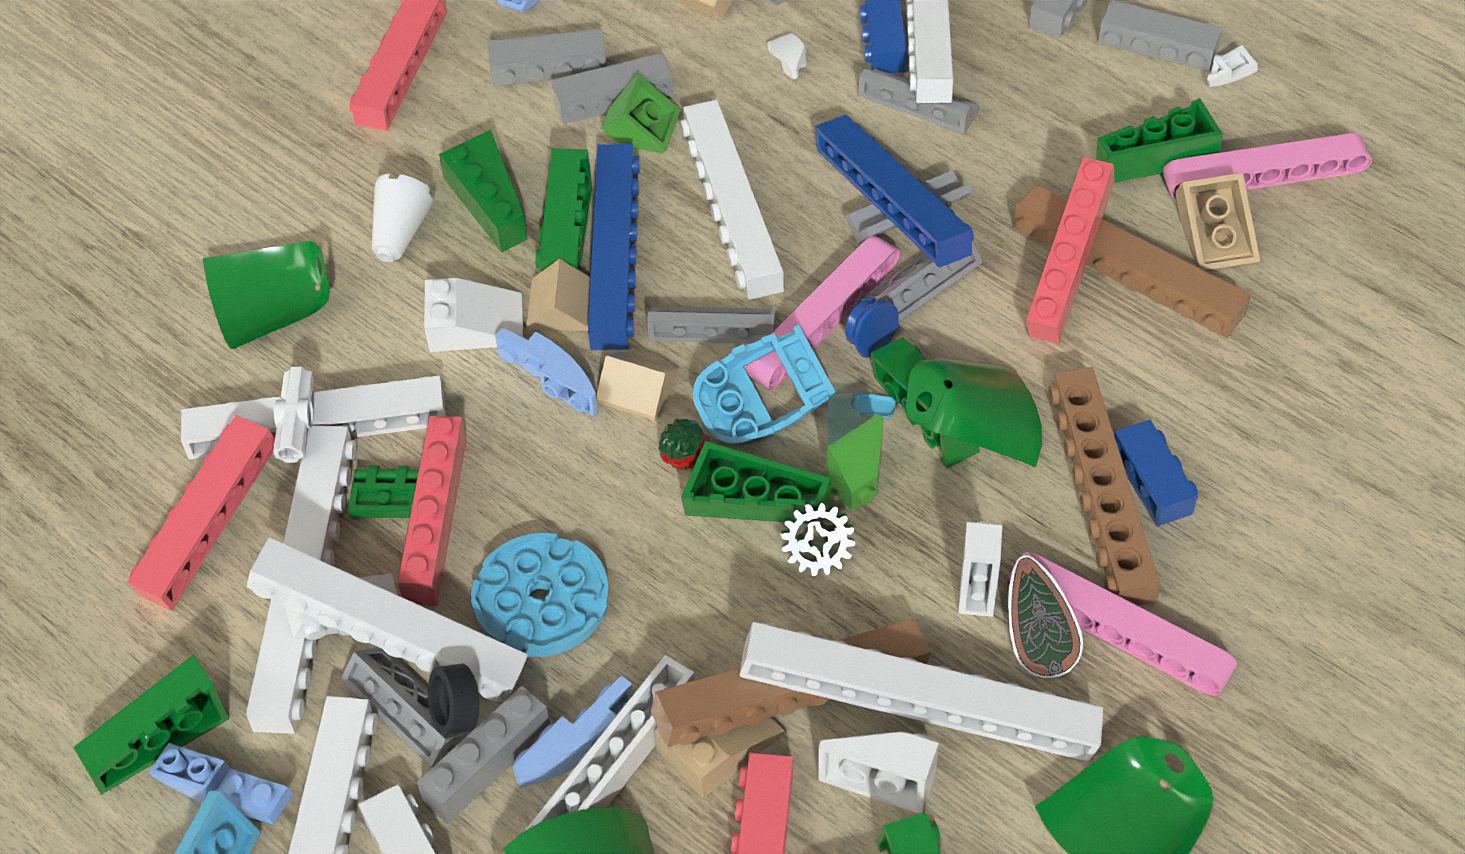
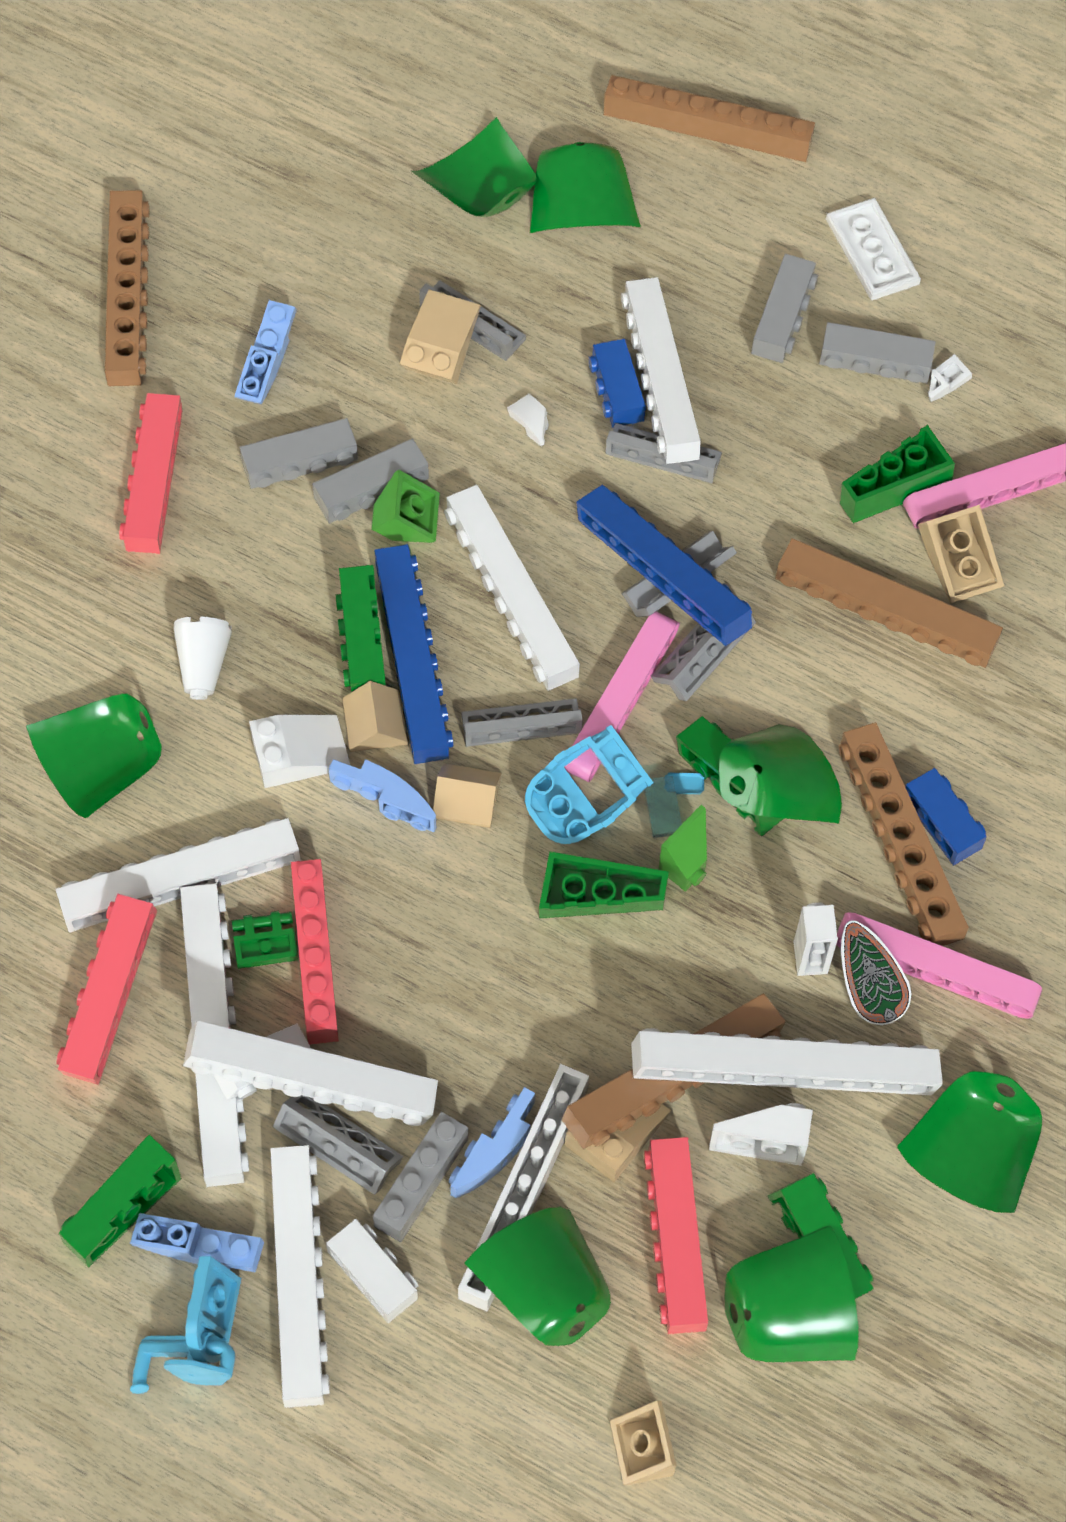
camera: 15 degrees left, 10 degrees up
white piece [273,367,314,463] -> none
black tyre [428,663,479,735] -> none
green wedge [439,129,528,253] -> none
medium azure plate [471,533,609,657] -> none
dark green piece [658,419,710,470] -> none
gear [781,500,855,576] -> none
blue hat [845,296,899,358] -> none
coral brick [1026,157,1115,344] -> none

